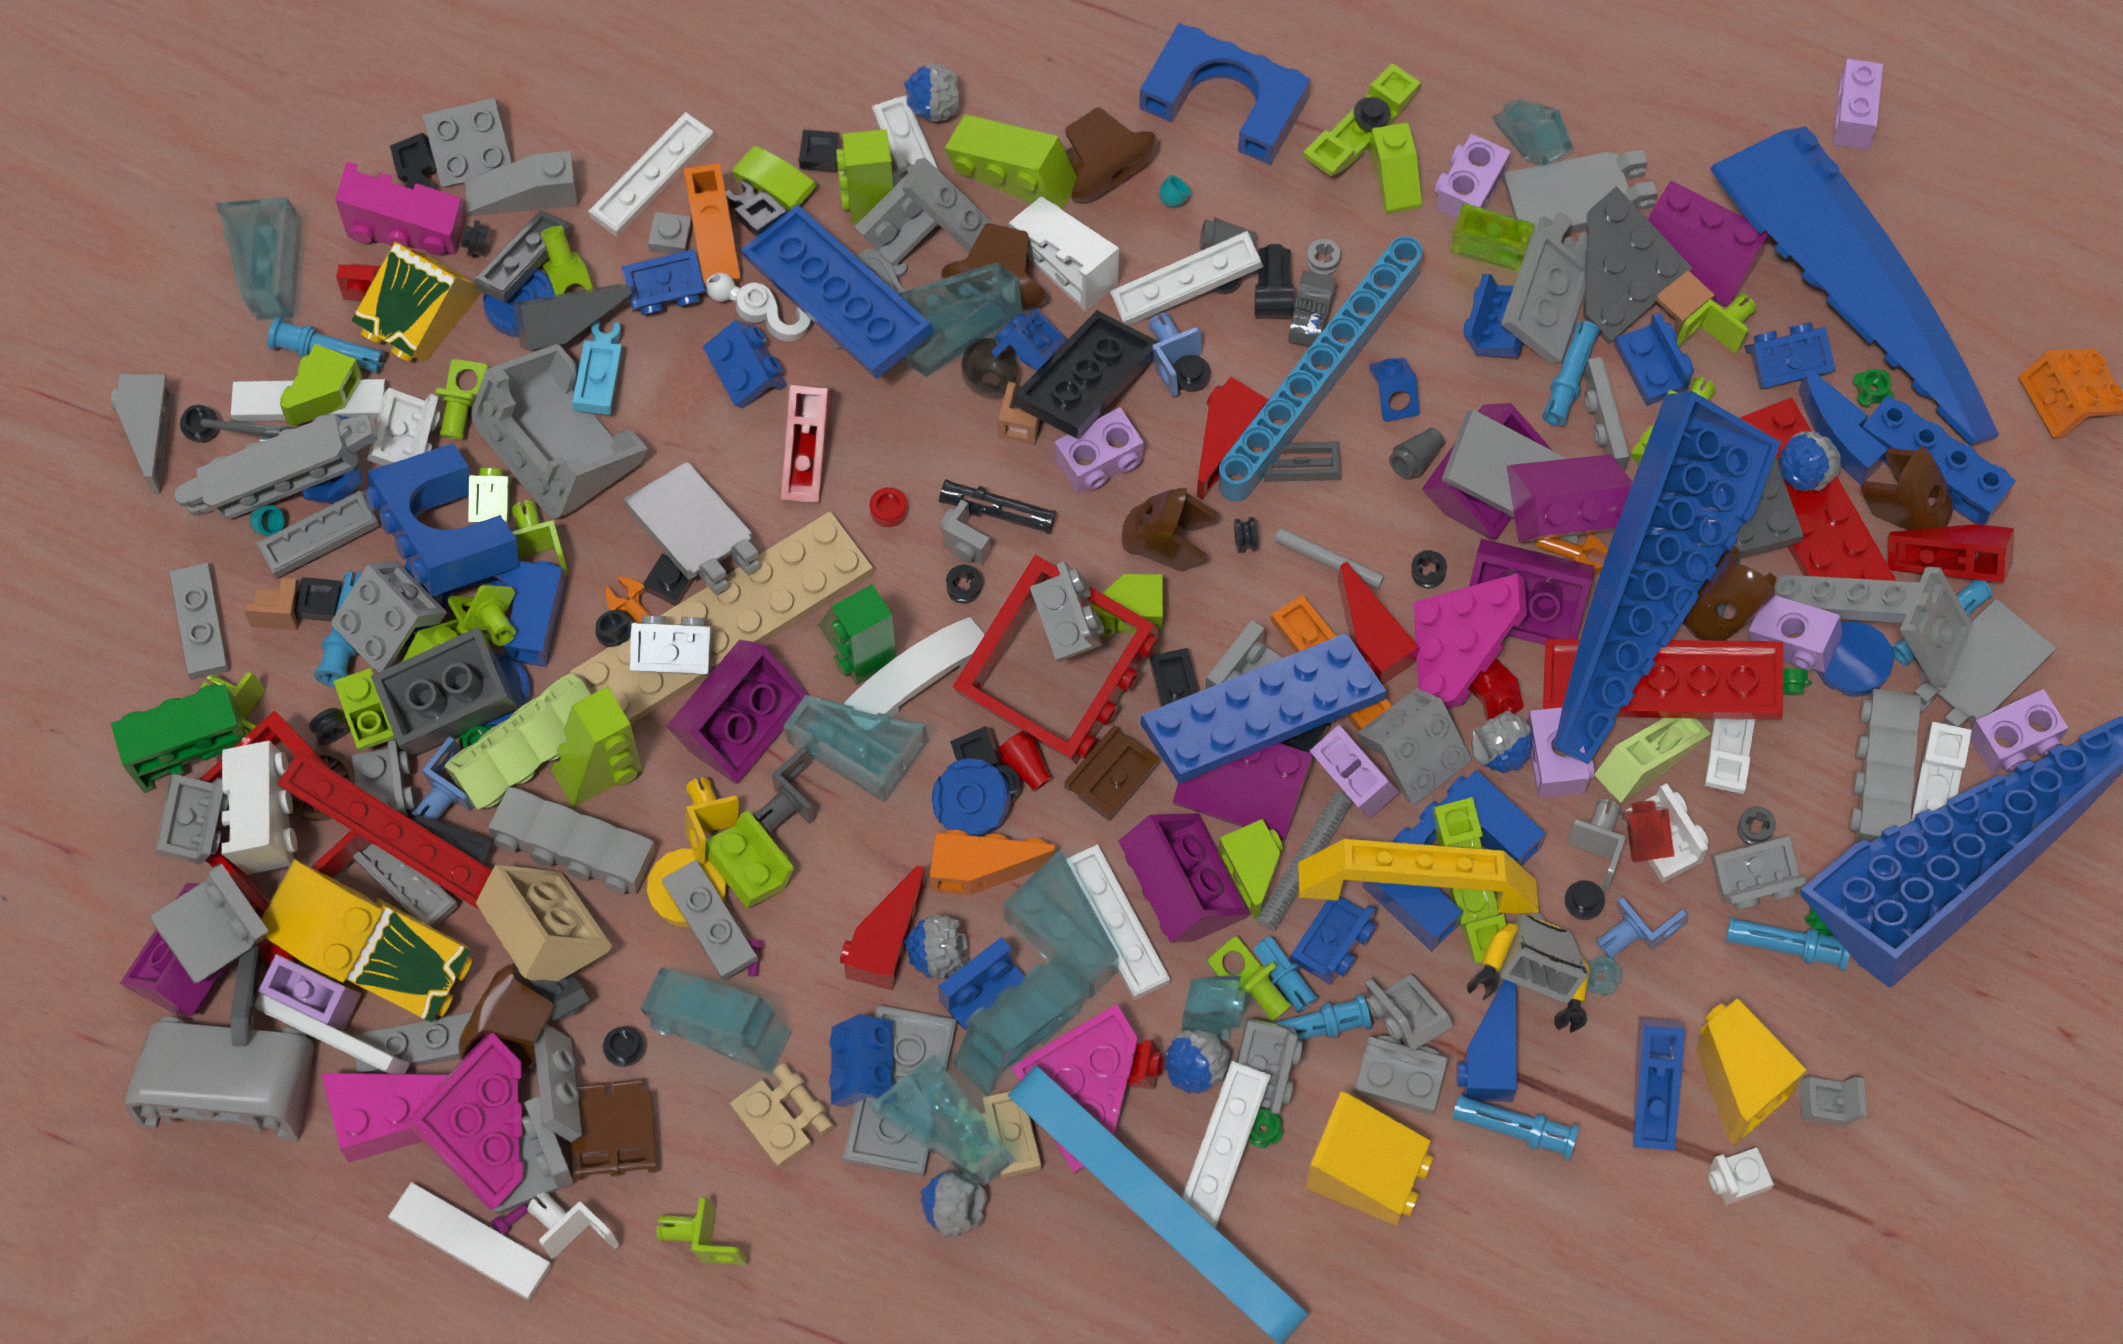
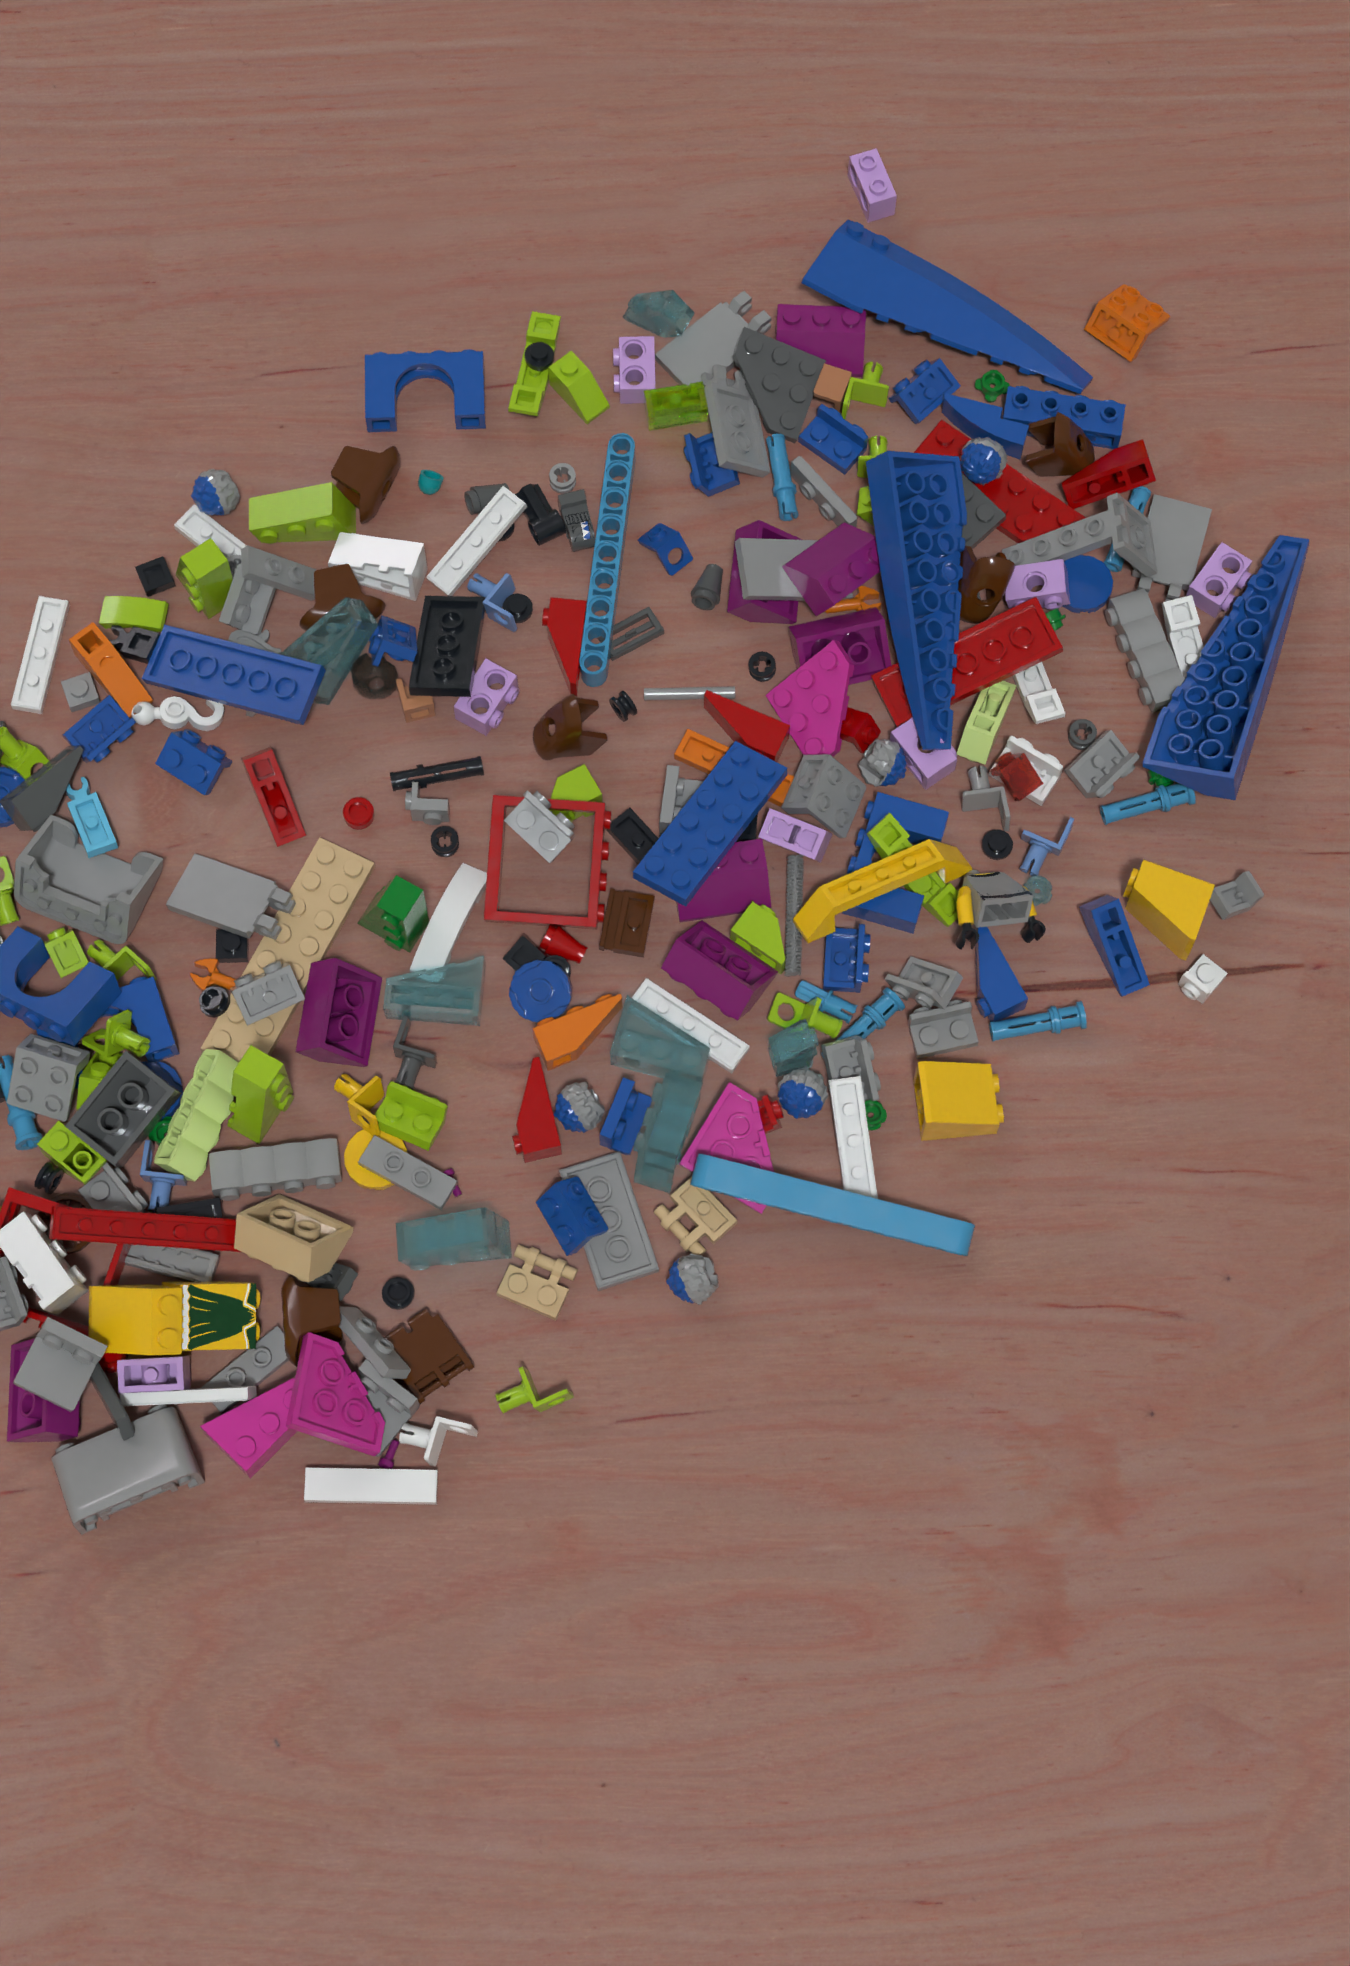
camera: 30 degrees left, 5 degrees up
clear light blue wedge [869,1055,1016,1186] -> none

